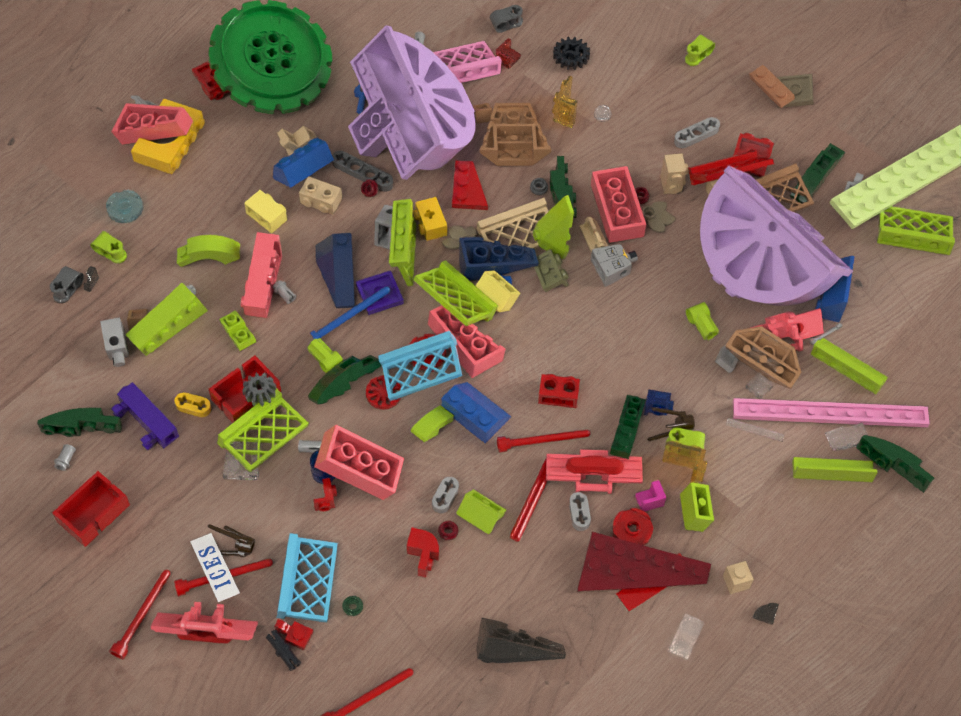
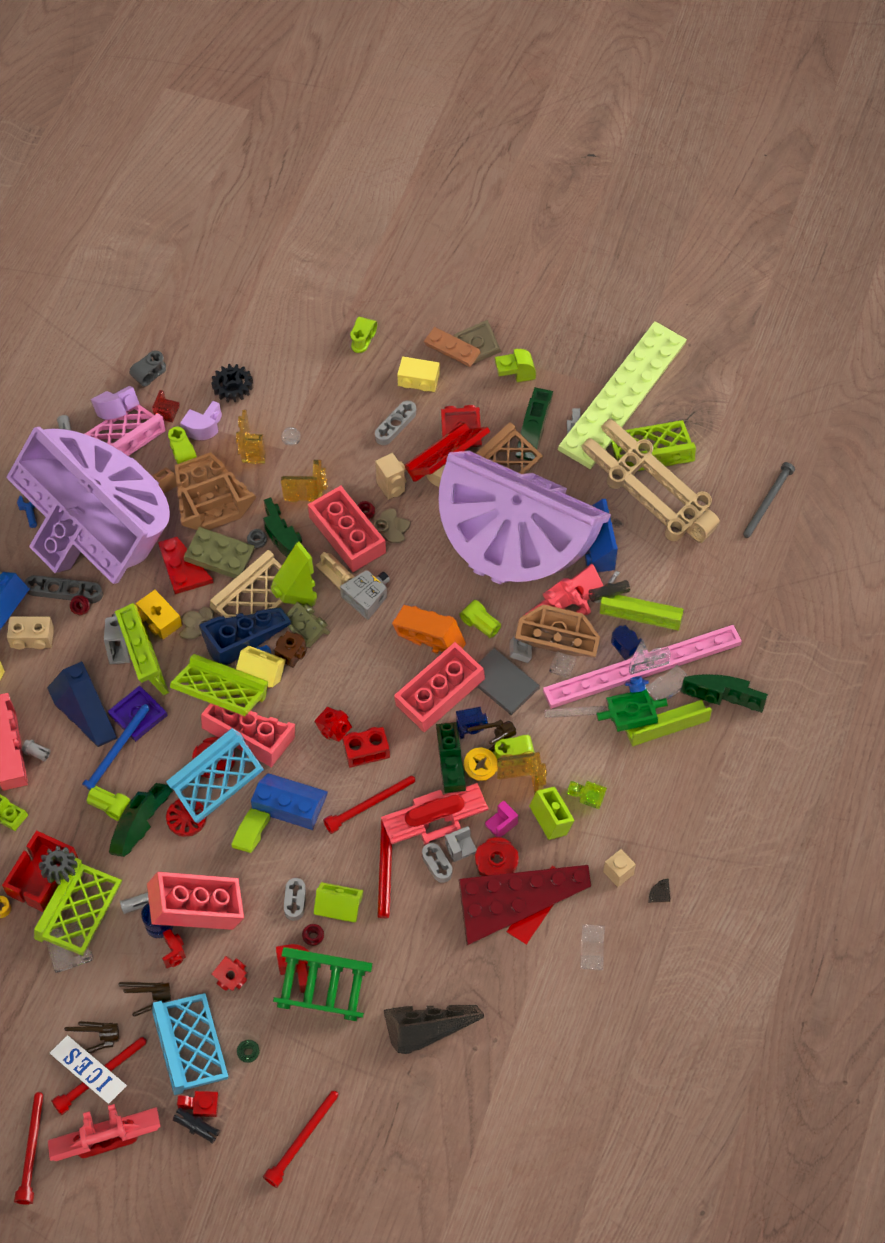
camera: 20 degrees left, 0 degrees up
none -> lavender brick [91,386,139,420]
none -> dark brown plant [118,982,171,1017]
none -> lime piece [168,427,197,464]
none -> lavender brick [180,401,222,440]
none -> olive plate [184,527,255,579]
none -> red brick [212,956,248,991]
none -> green fence [273,947,373,1021]
none -> reddish brown brick [274,631,307,668]
none -> clear yellow bracket [281,460,328,502]
none -> red brick [314,707,352,742]
none -> orange wedge [392,605,466,654]
none -> coral brick [394,642,485,733]
none -> light yellow brick [397,356,440,392]
none -> light grey panel [445,826,477,862]
none -> yellow gear [464,747,498,781]
none -> dark grey tile [477,648,540,715]
none -> lime brick [495,349,536,382]
none -> clear neon green plate [567,781,607,809]
none -> tan beam [581,419,720,543]
none -> clear smoke pin [588,580,630,602]
none -> green plate [596,689,668,732]
none -> clear blue brick [611,625,643,660]
none -> blue plate [625,676,649,692]
none -> clear slope [629,640,671,675]

